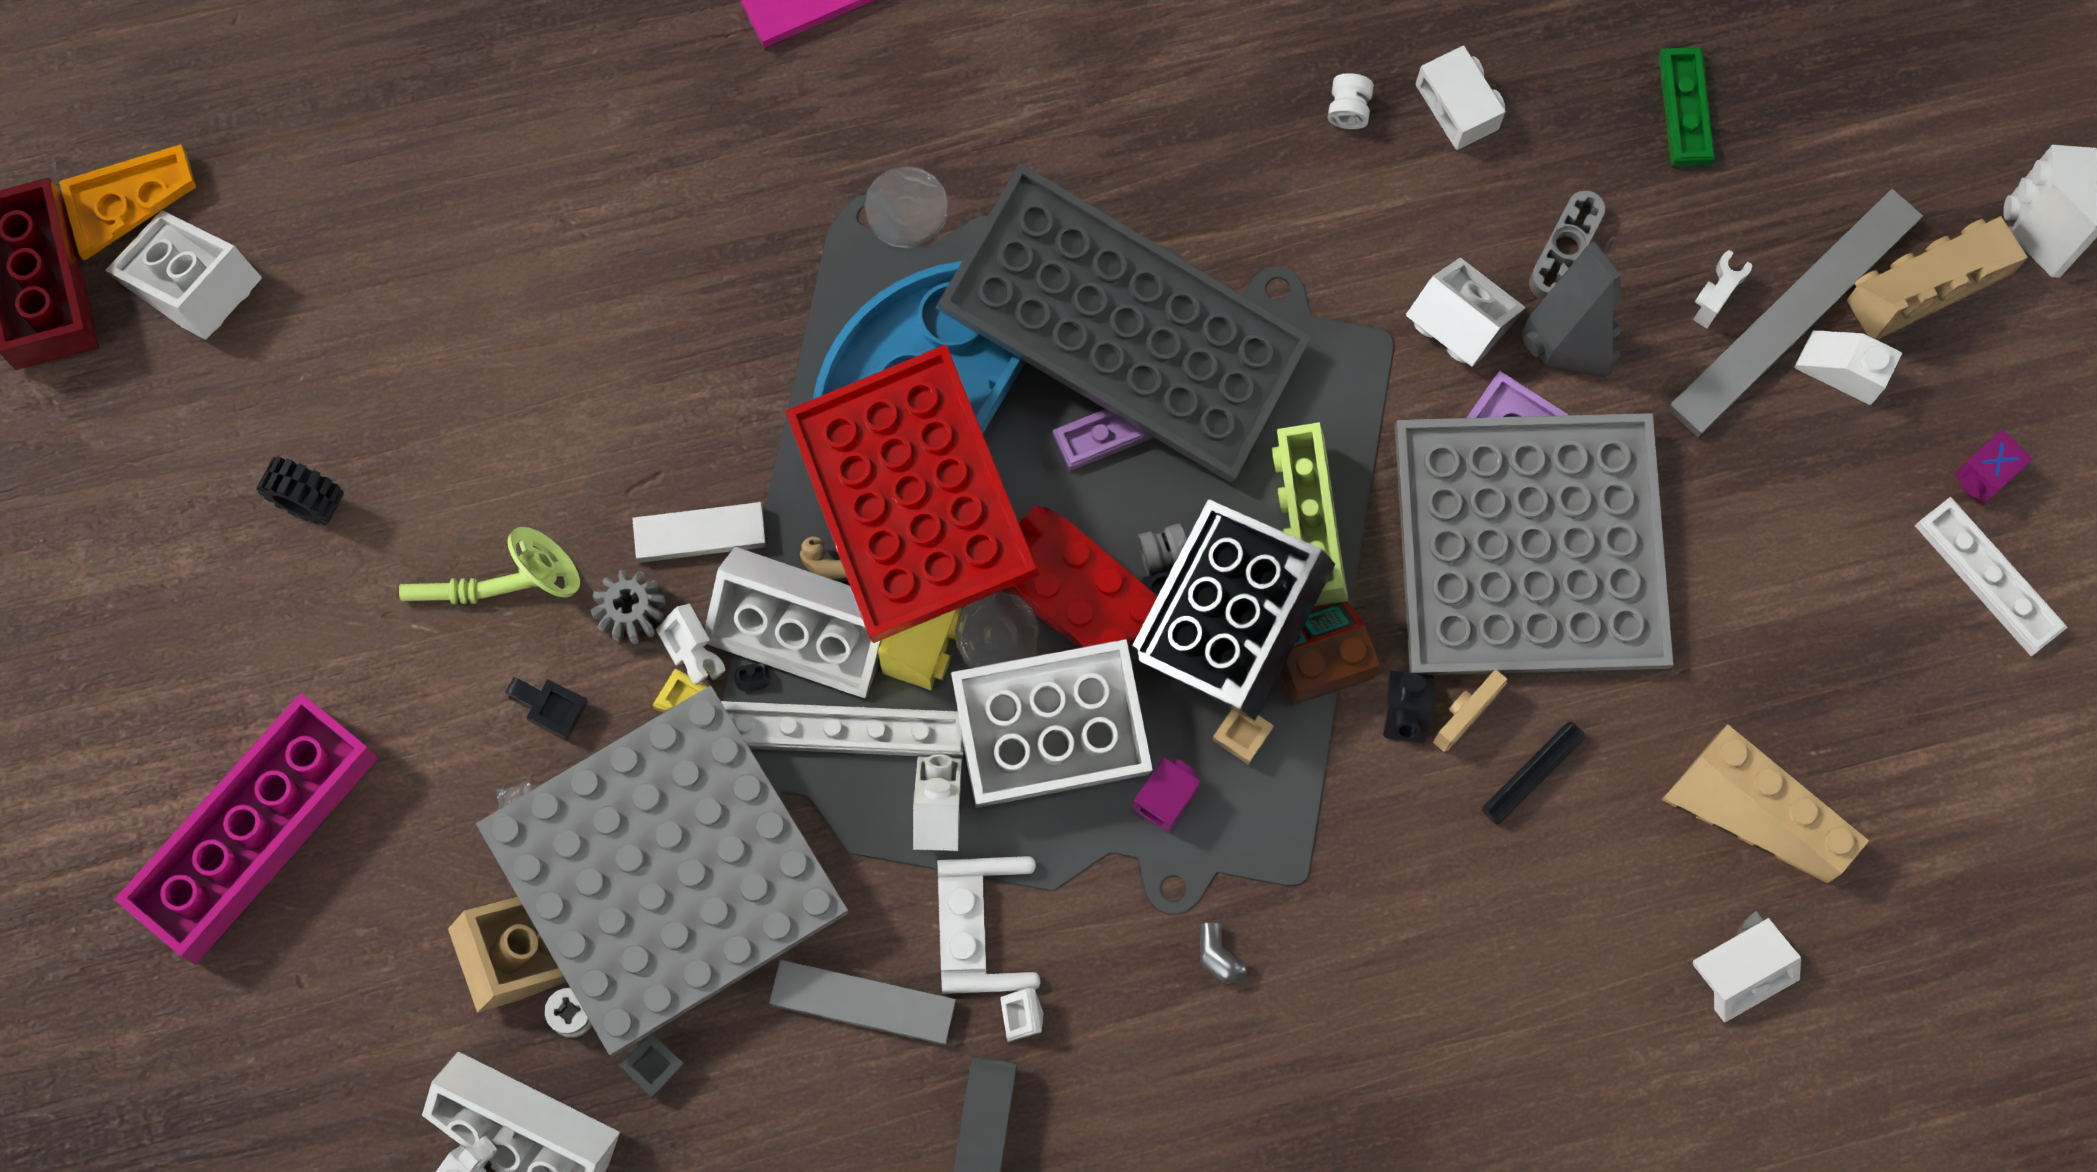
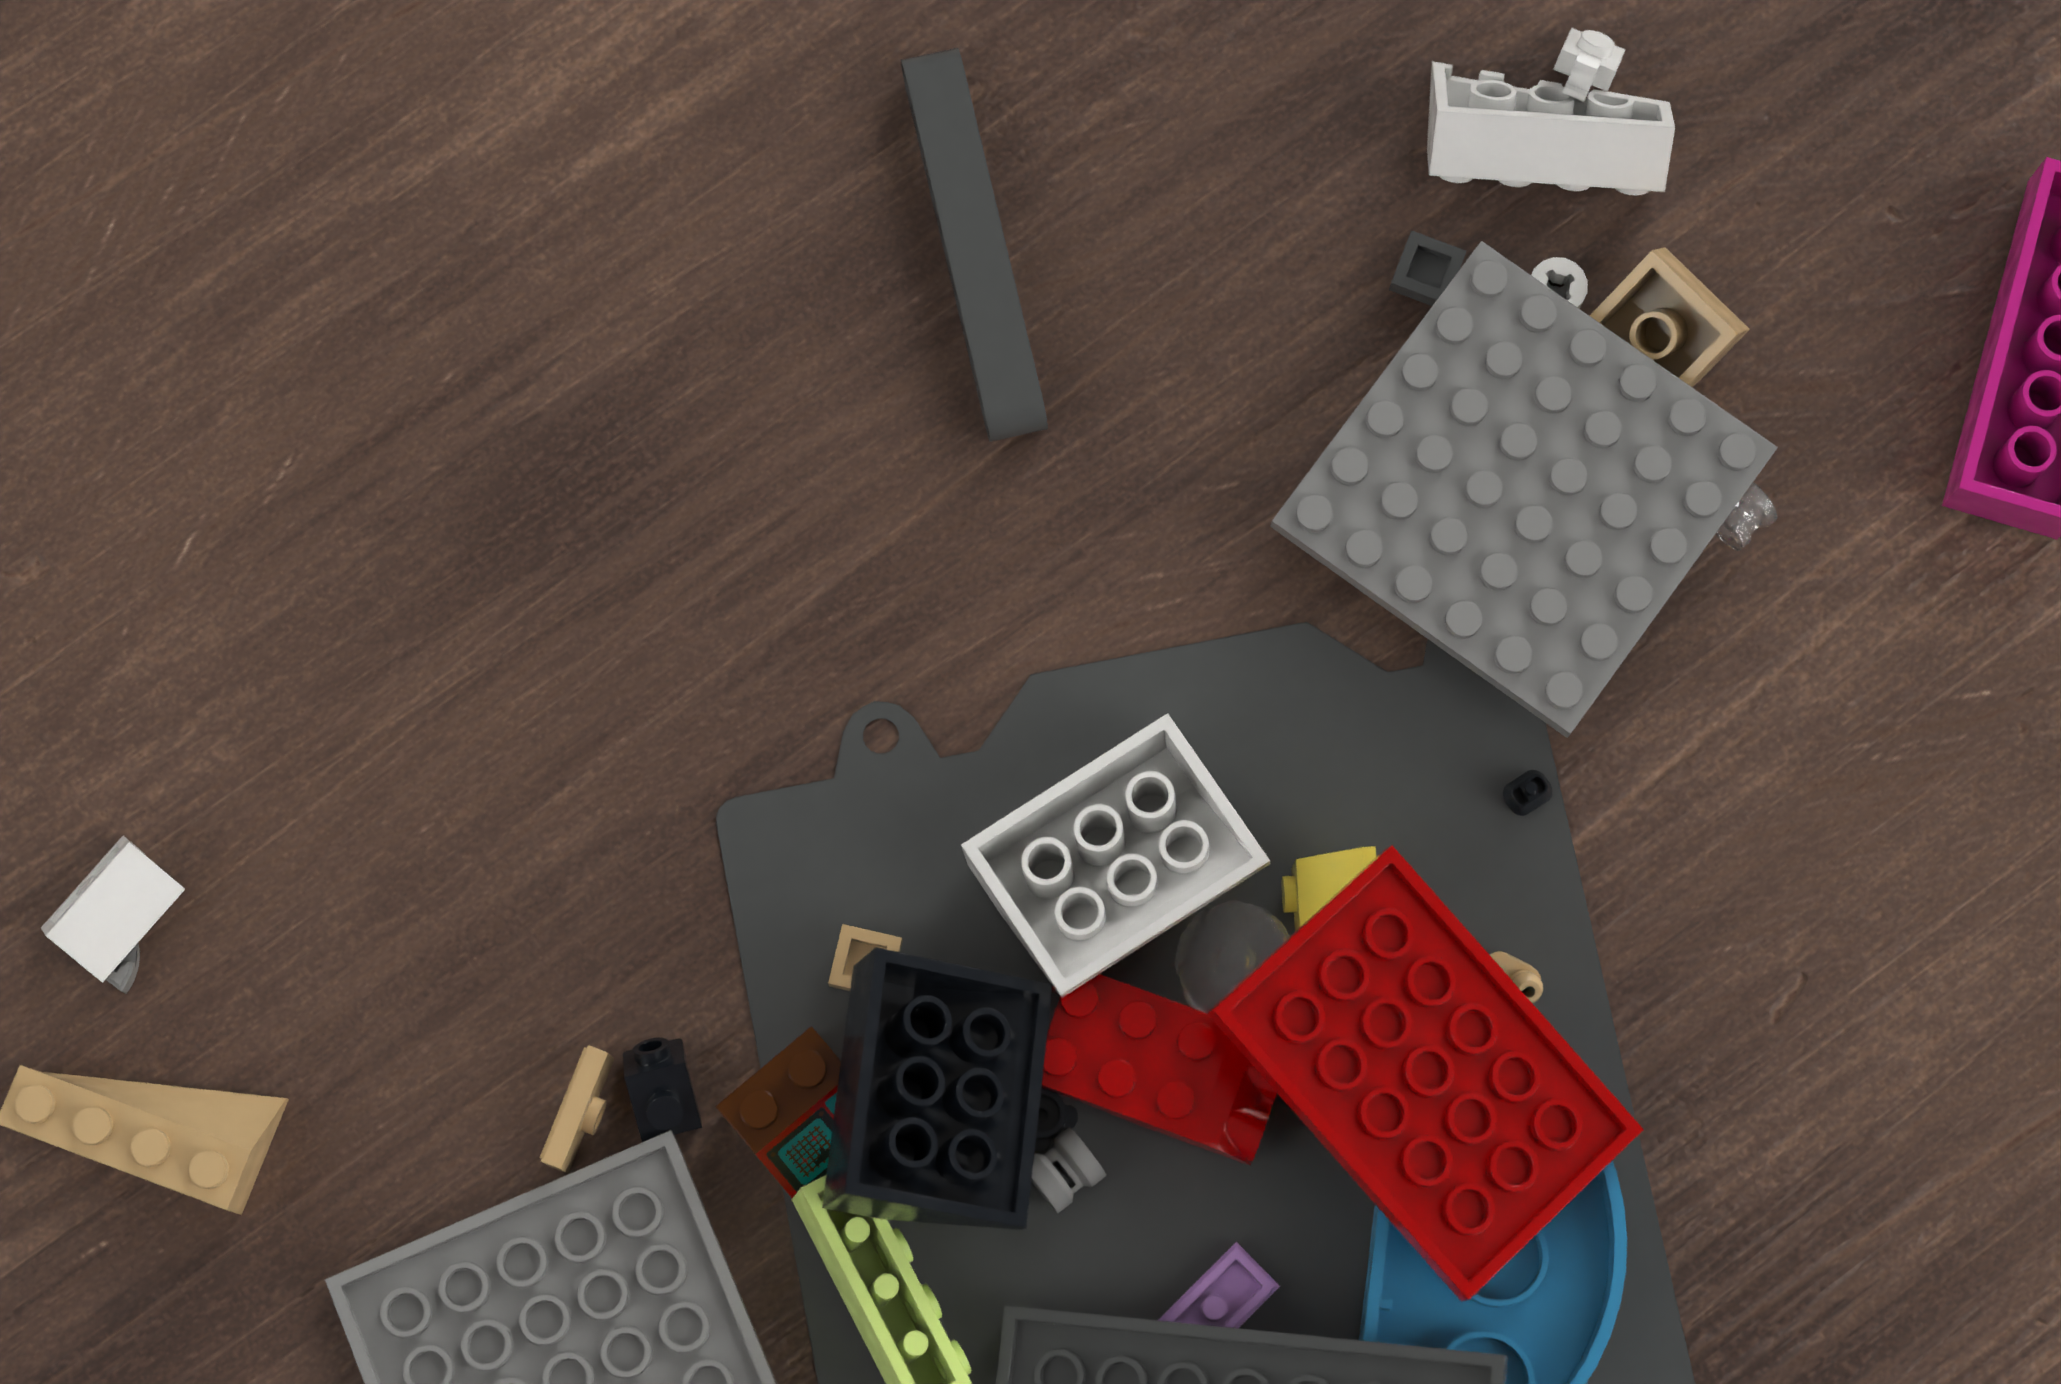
camera: 160 degrees right, 5 degrees up
yellowish green dish [399,527,580,604] -> none
black plate [505,677,588,740] -> none
light grey gear [591,570,666,645] -> none
white tile [632,502,767,563] -> none
light yellow tile [652,669,708,713] -> none
white plate [656,604,725,685] -> none
white slope [704,547,882,698] -> none
white tile [721,701,964,758] -> none
light grey tile [769,960,956,1046] -> none
white slope [913,754,962,851] -> none
white plate [937,856,1041,994] -> none
white slope [1001,987,1044,1042] -> none
magenta brick [1132,757,1201,834] -> none
flat silver arm [1200,923,1247,984] -> none
black axle [1482,721,1585,824] -> none

